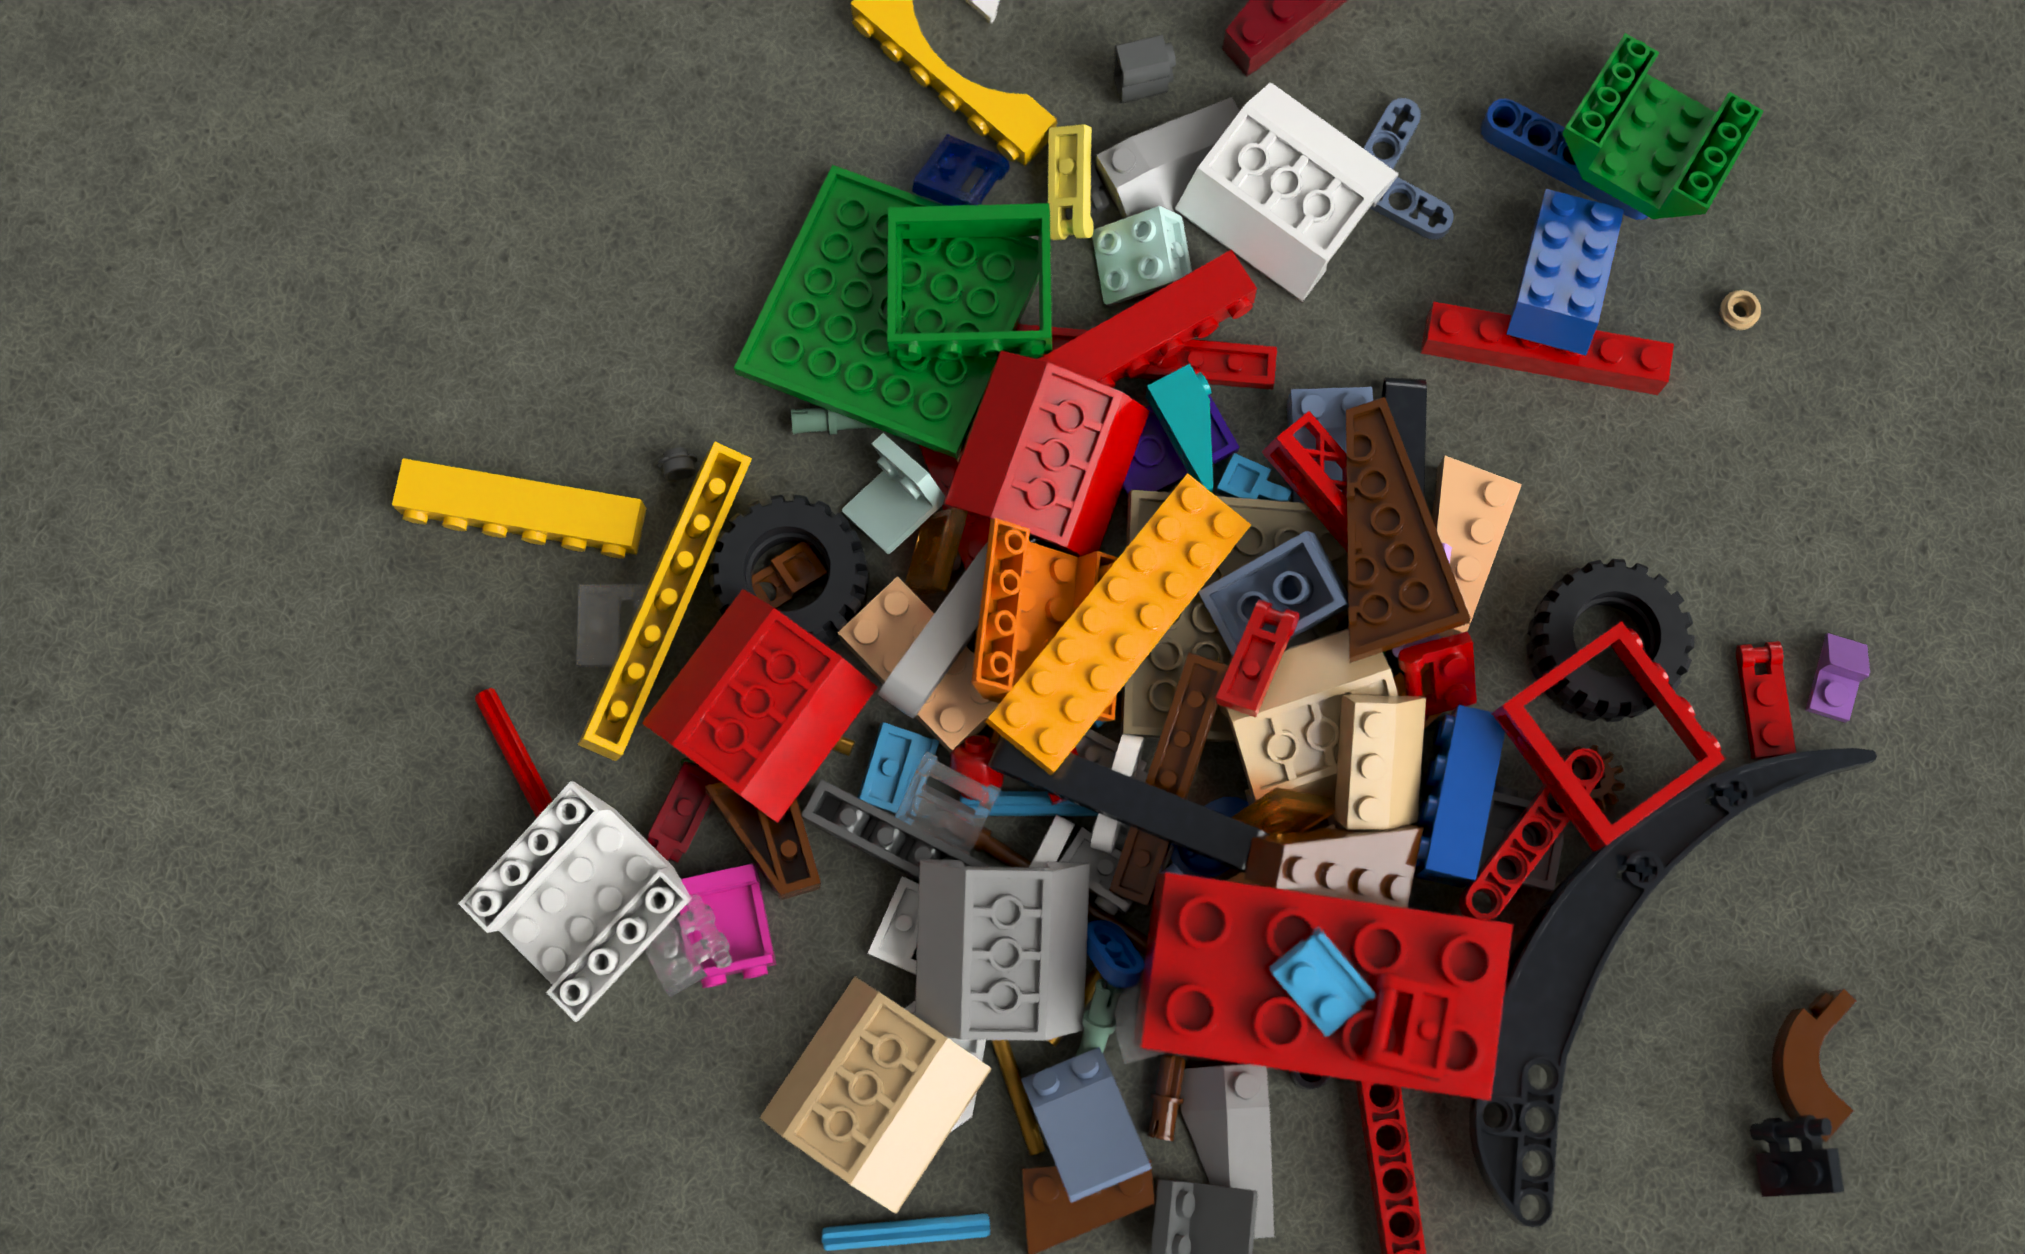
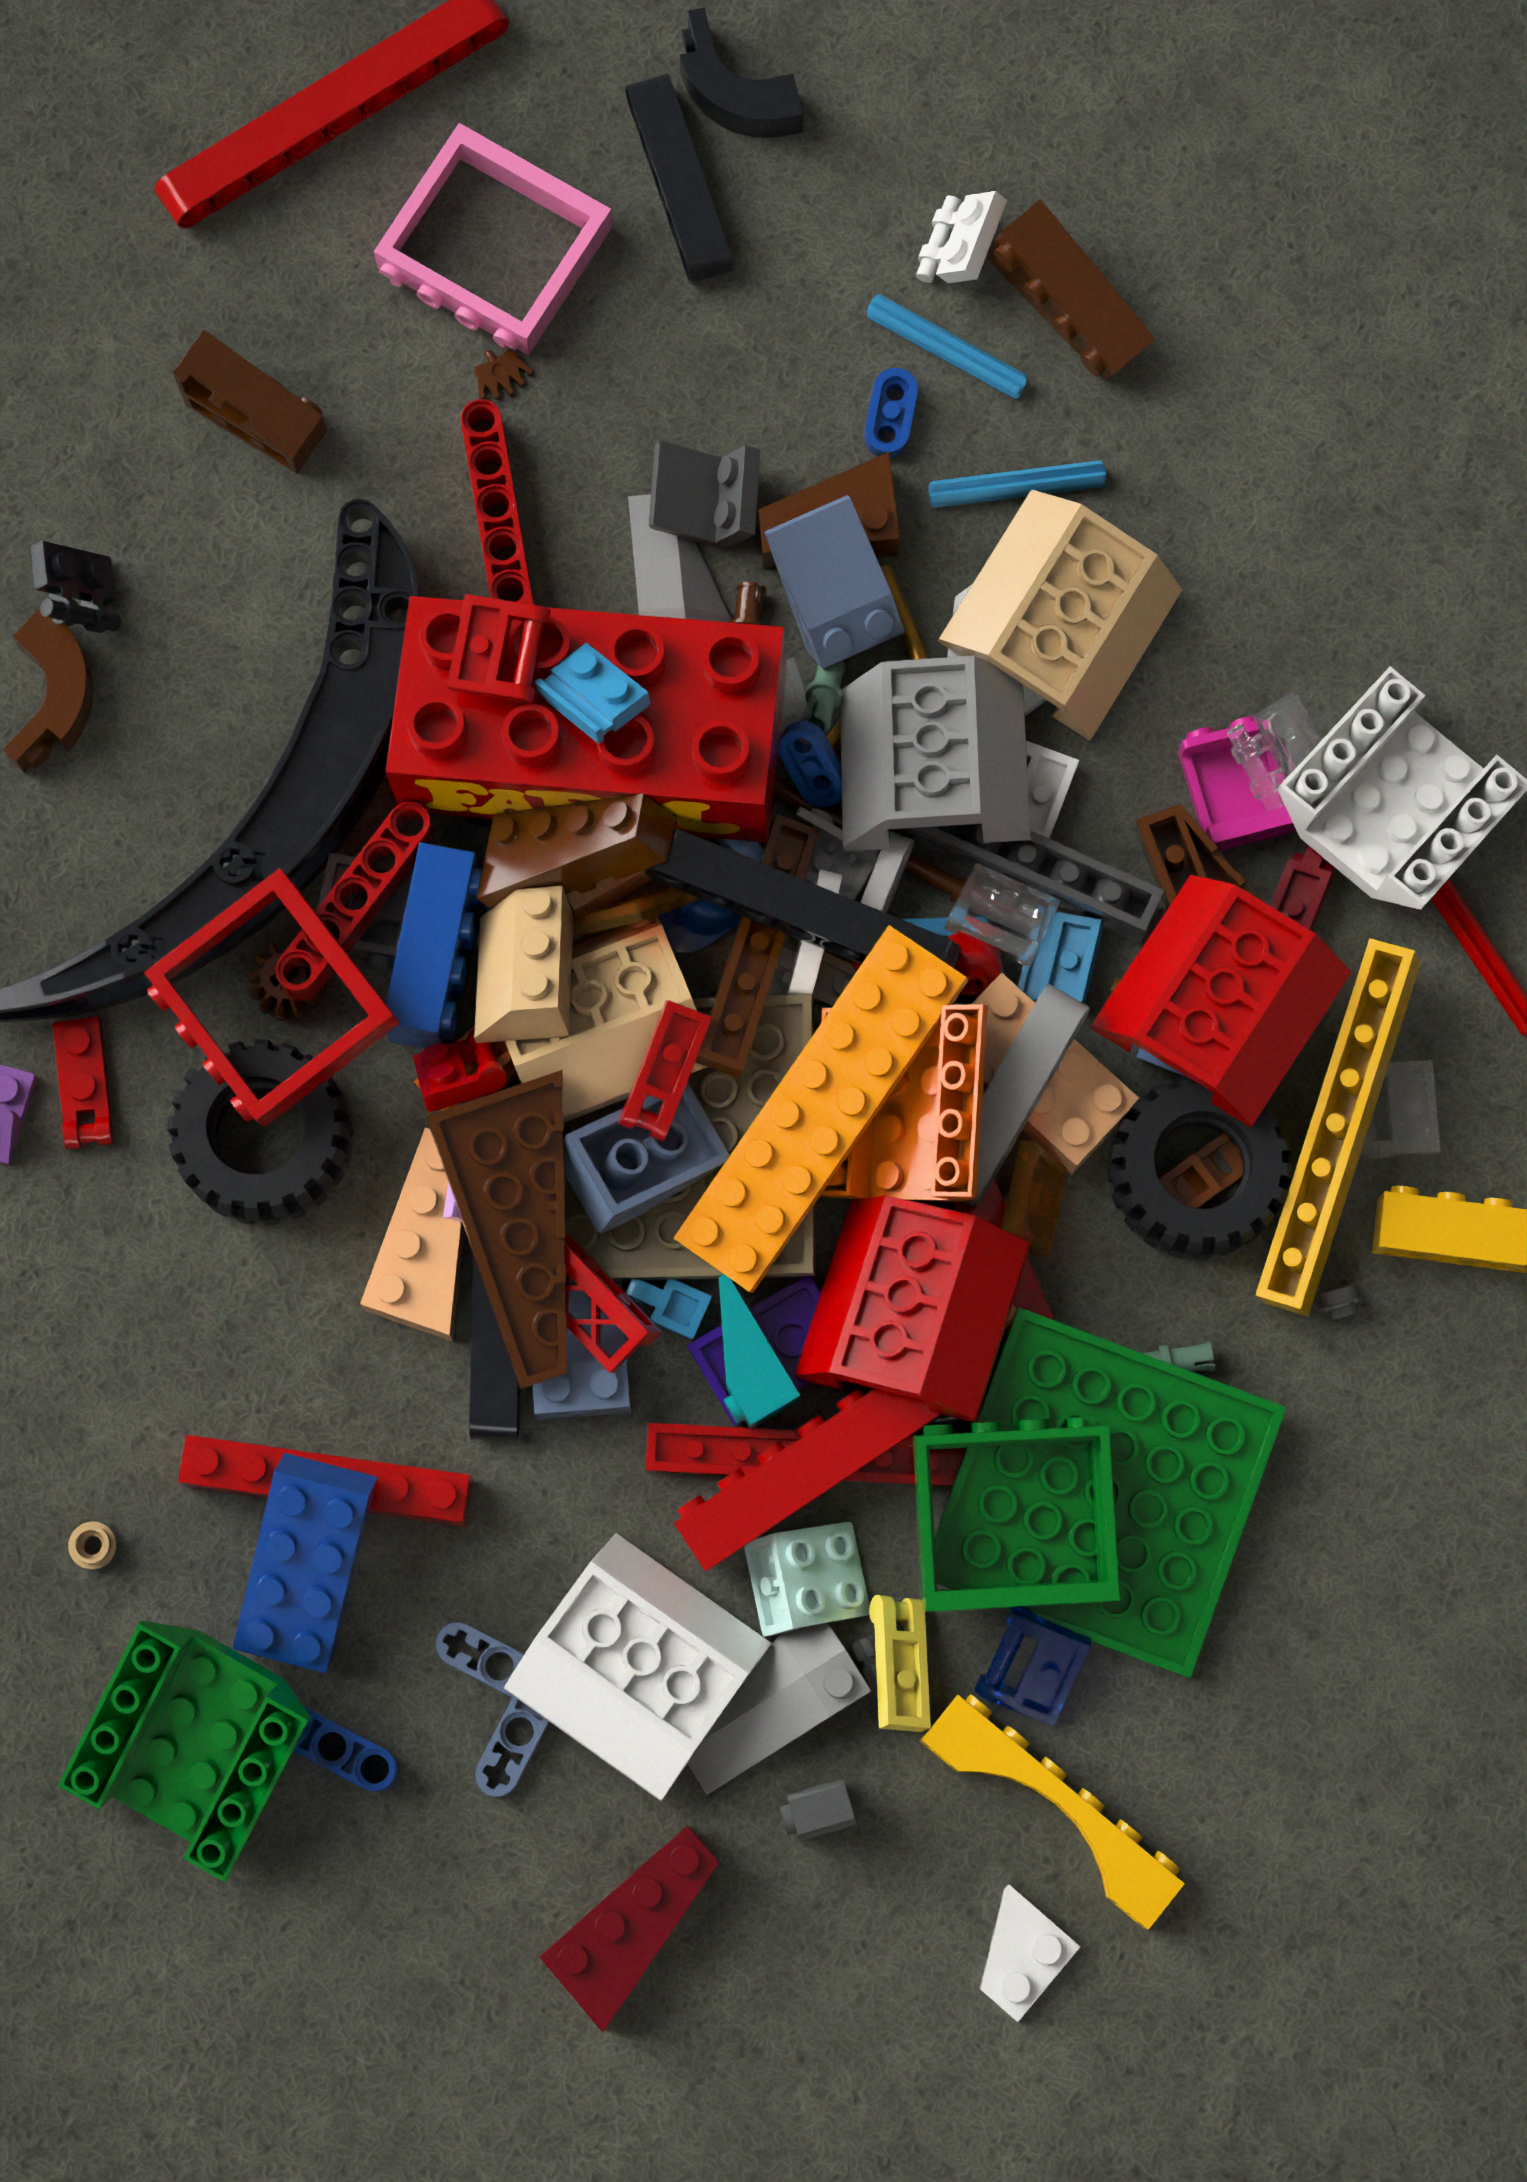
camera: 175 degrees right, 0 degrees up
light aqua bracket [842,433,945,554] -> none

